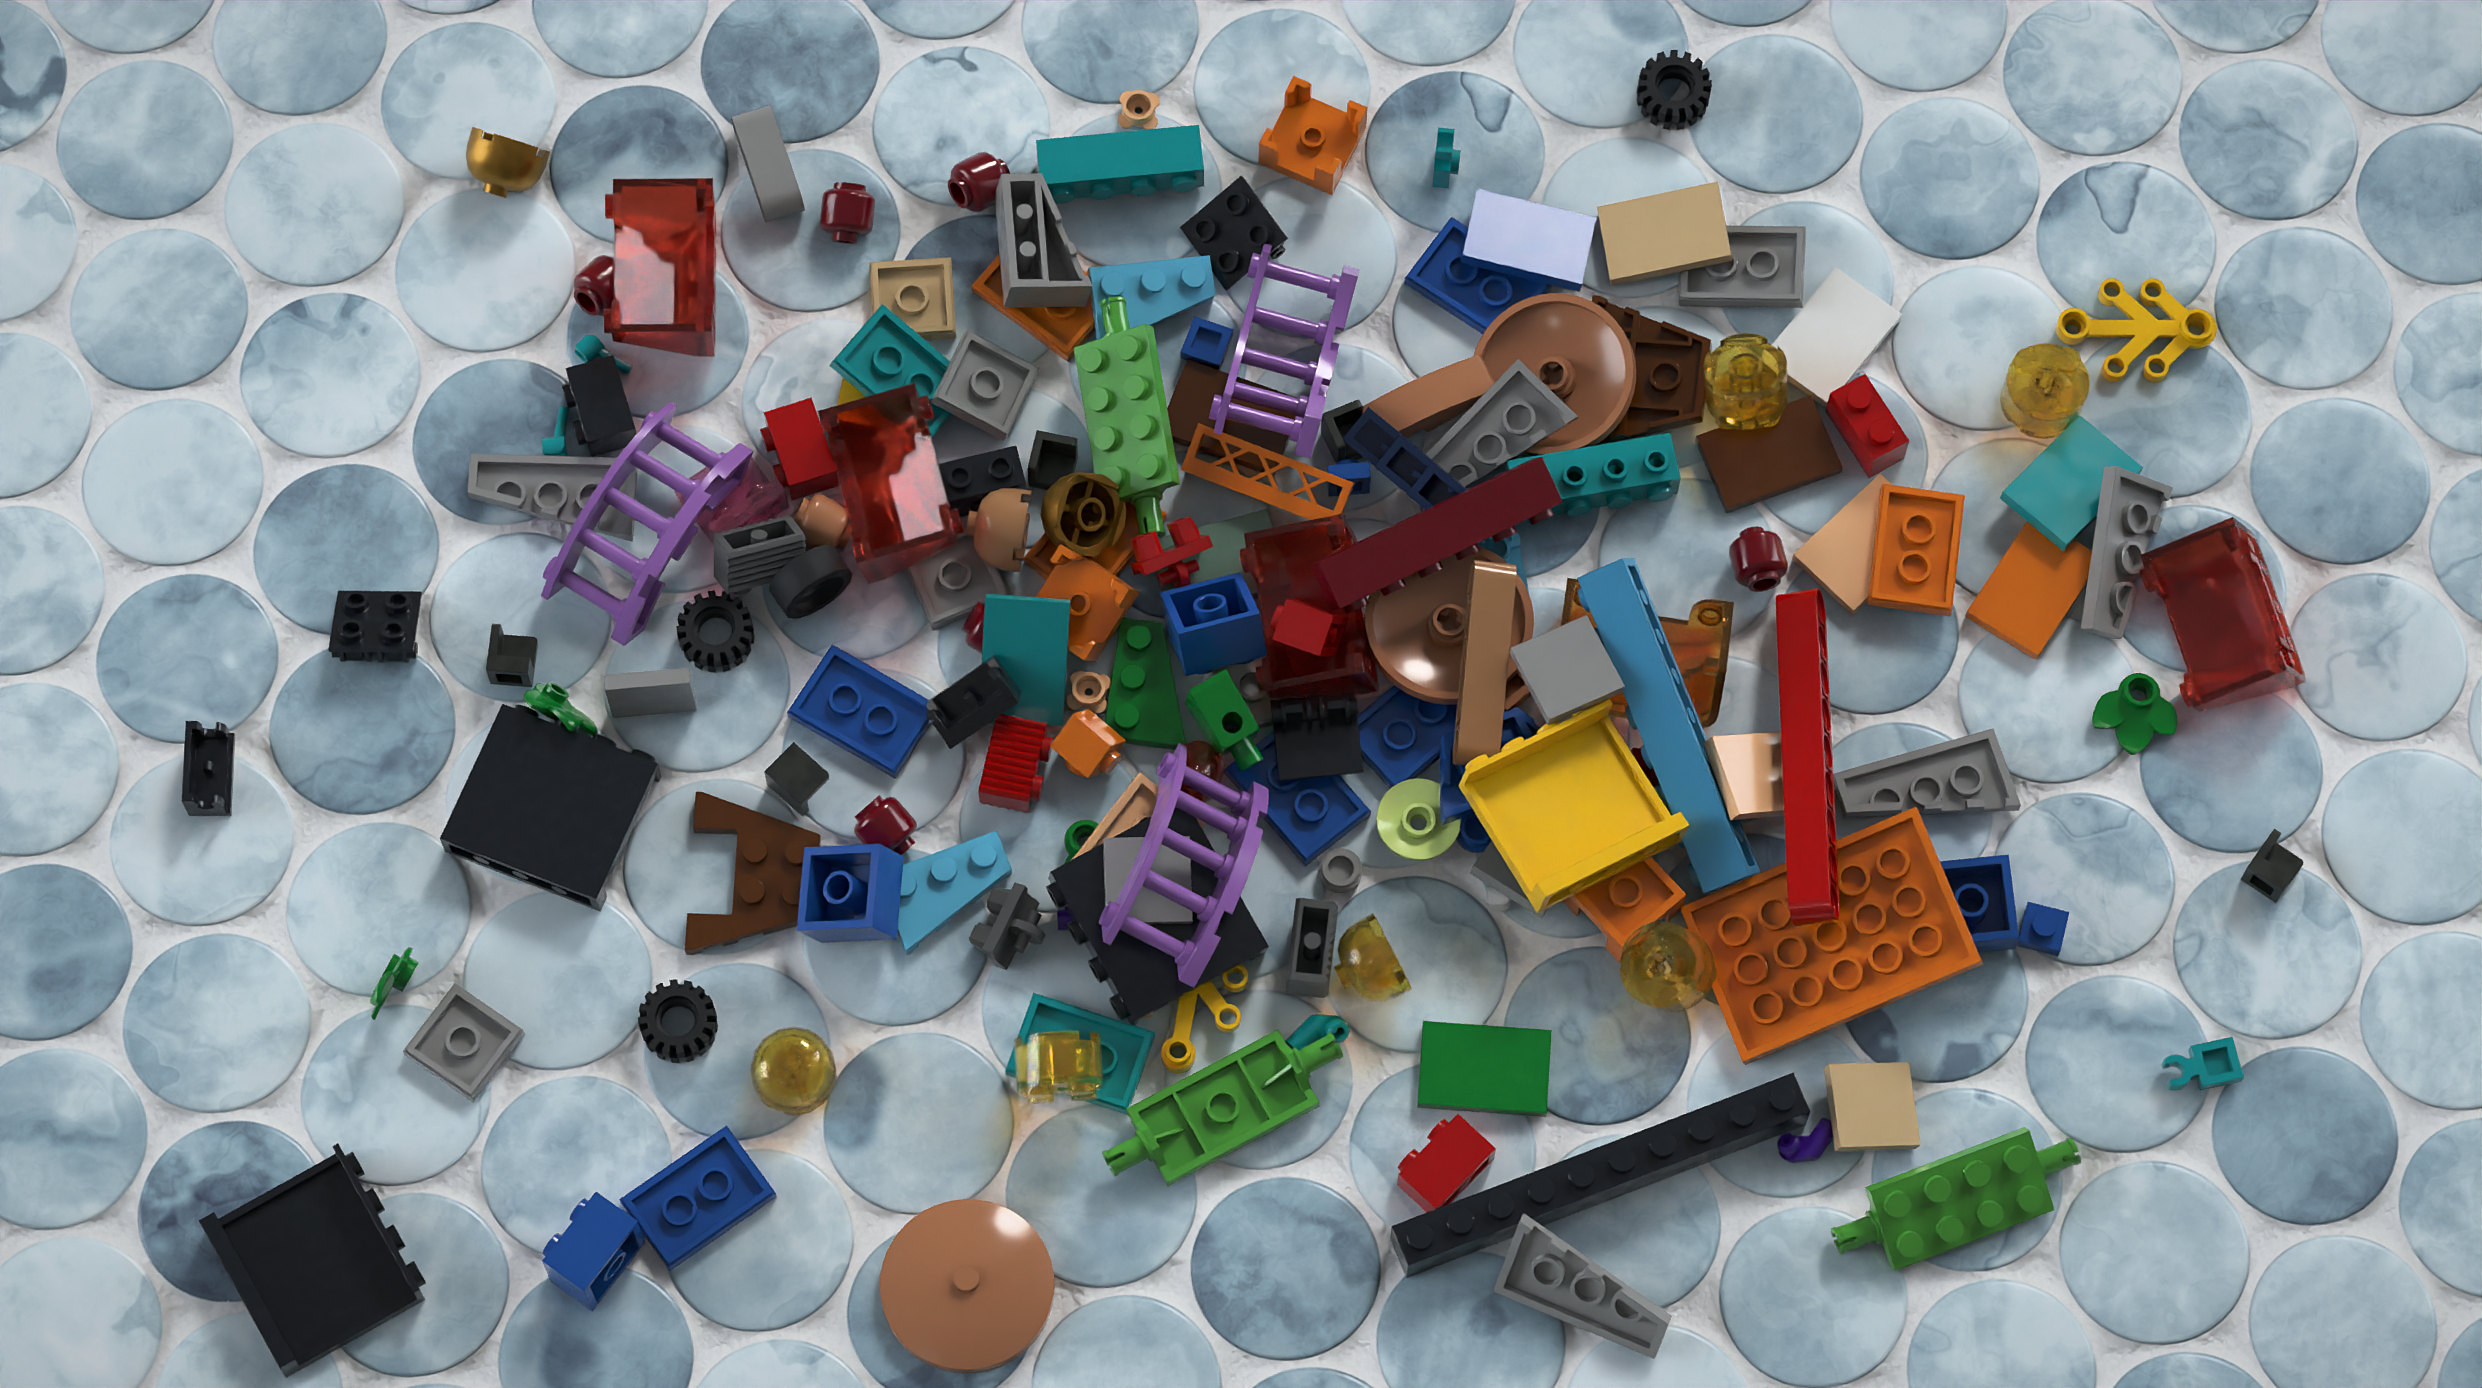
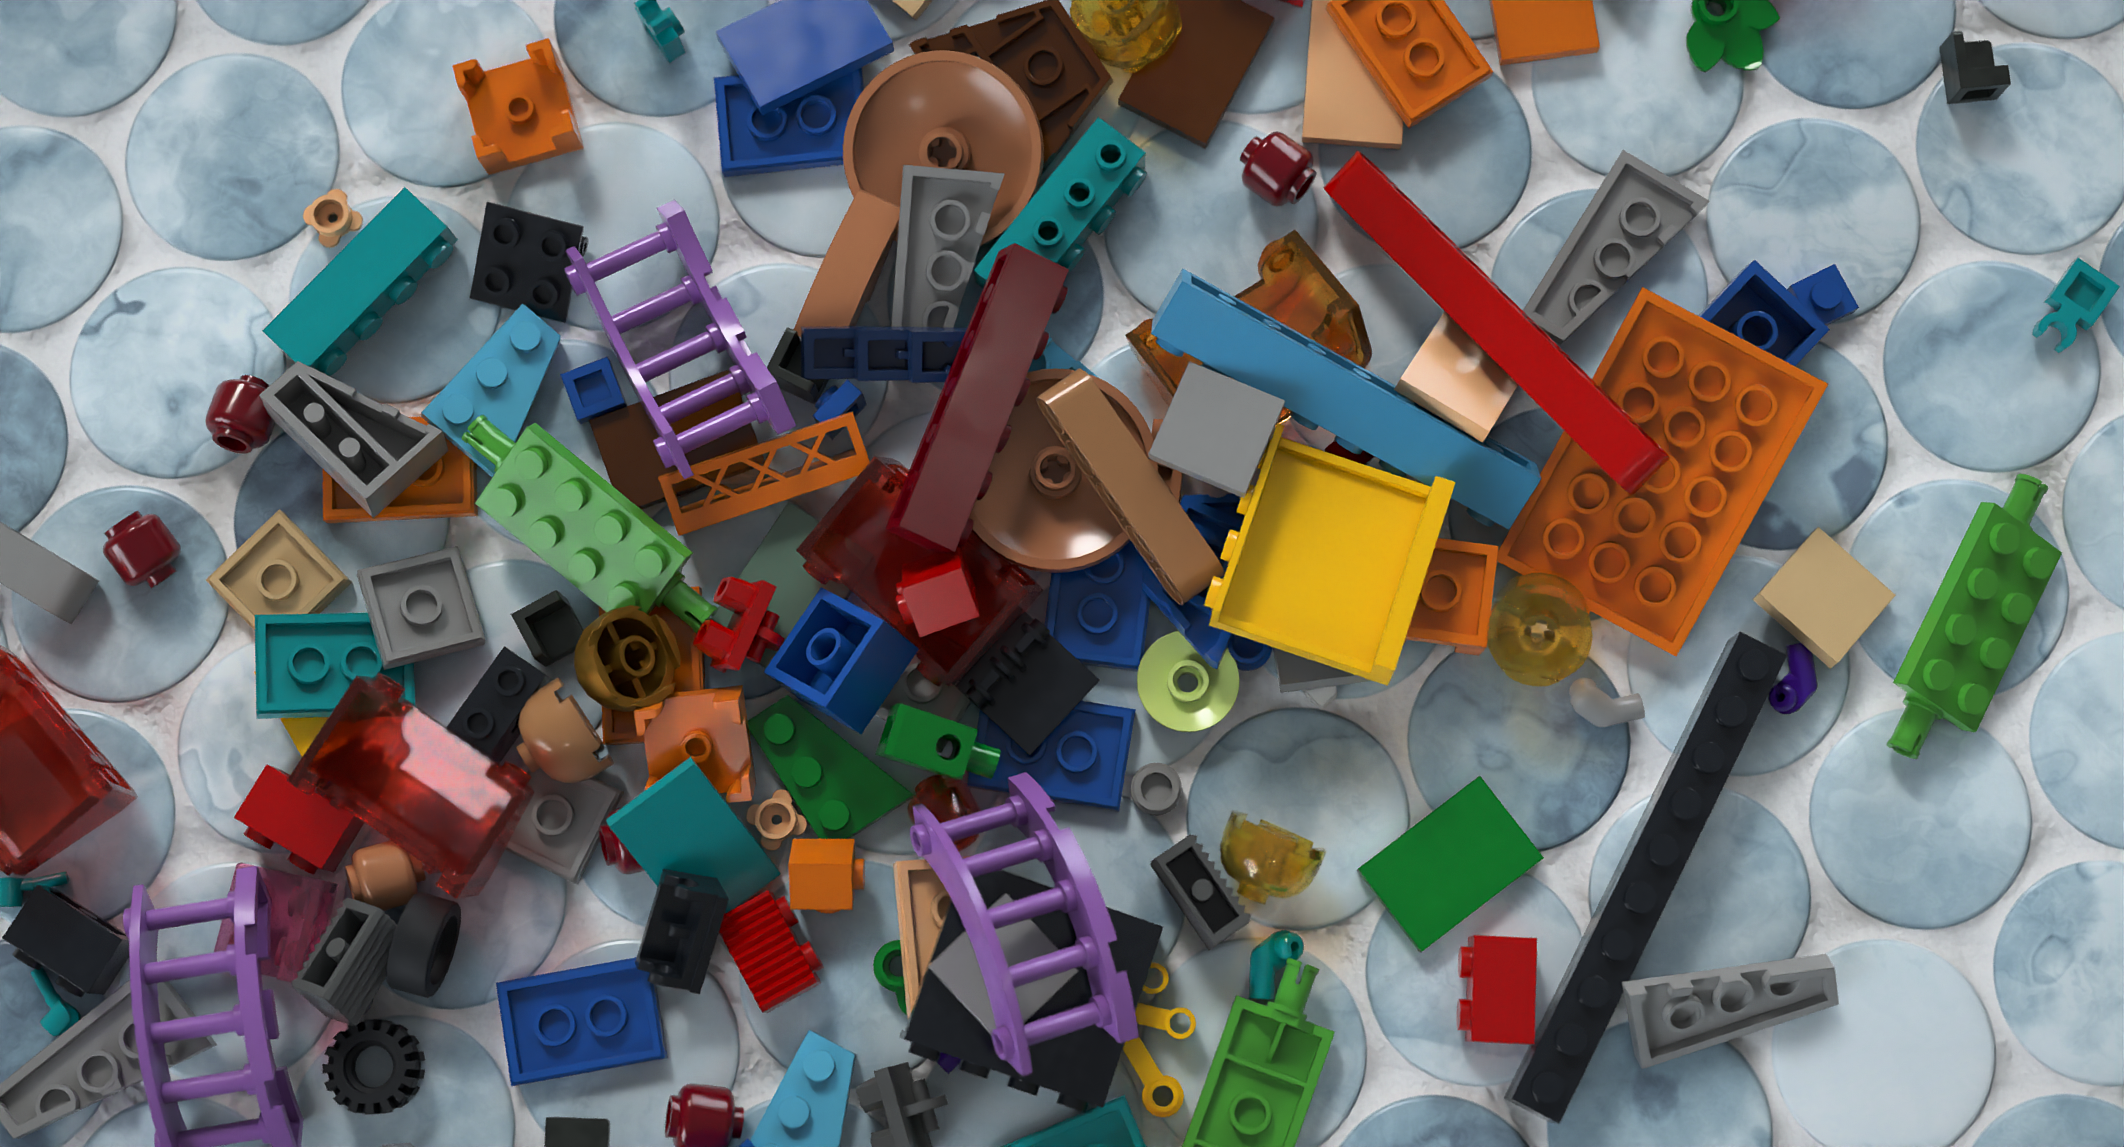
camera: 35 degrees left, 10 degrees up
none -> light grey arm [1569,678,1645,727]

